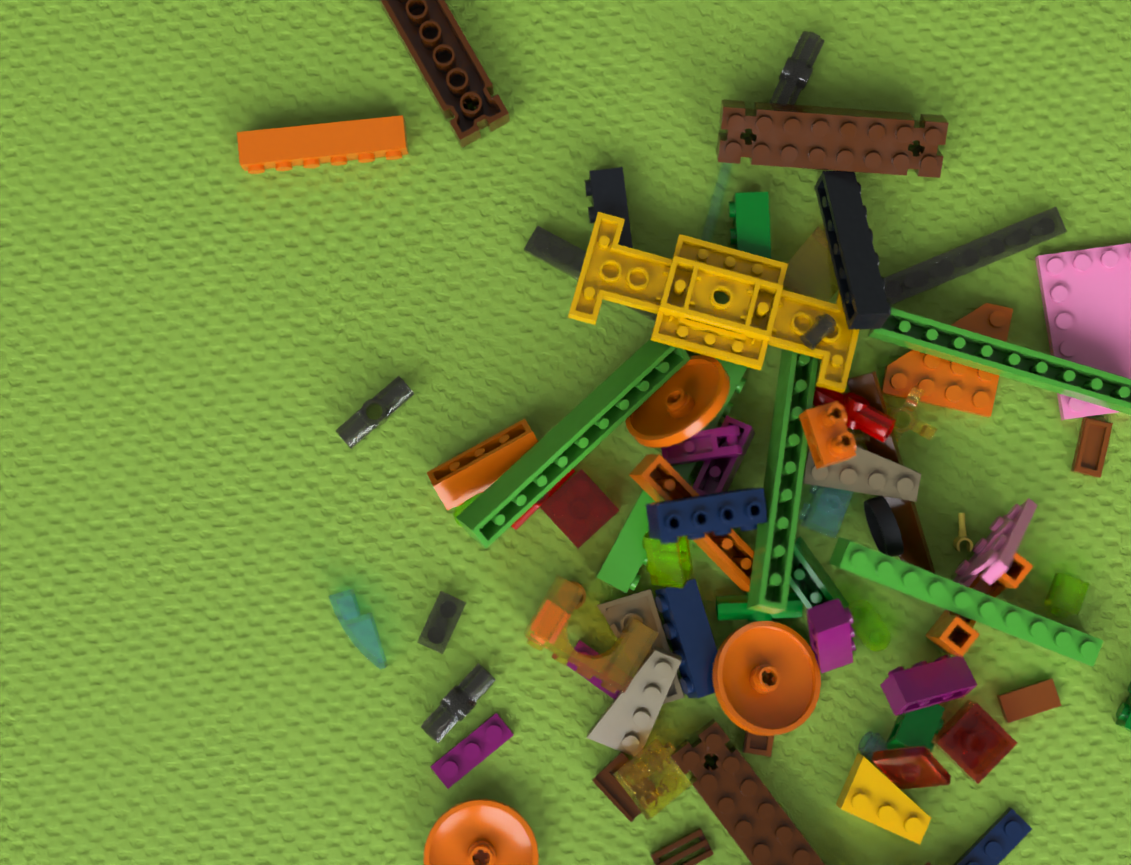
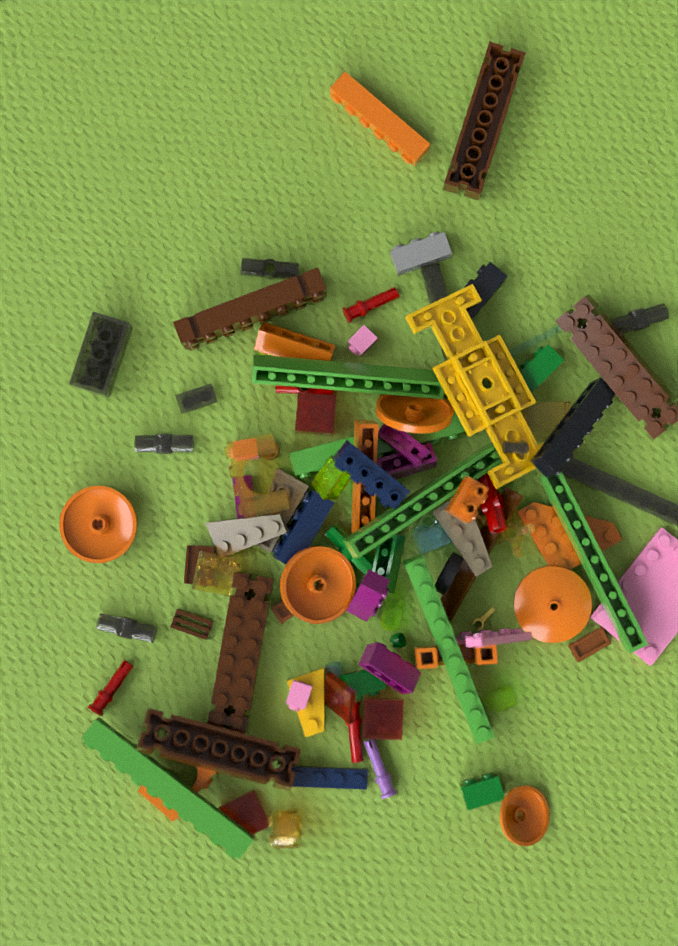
camera: 50 degrees right, 0 degrees up
clear light blue slope [329,589,388,669] -> none
magenta plate [430,712,514,789] -> none
dark orange tile [997,678,1062,723] -> none
none -> clear smoke brick [69,312,133,399]
none -> reddish brown brick [173,267,327,351]
none -> bright pink brick [286,679,312,711]
none -> red pin [342,287,399,323]
none -> red pin [343,702,364,763]
none -> bright pink brick [348,325,378,357]
none -> medium lavender pin [363,738,398,799]
none -> green hinge [389,632,406,649]
none -> light grey brick [390,232,452,276]
none -> orange dish [513,565,592,643]

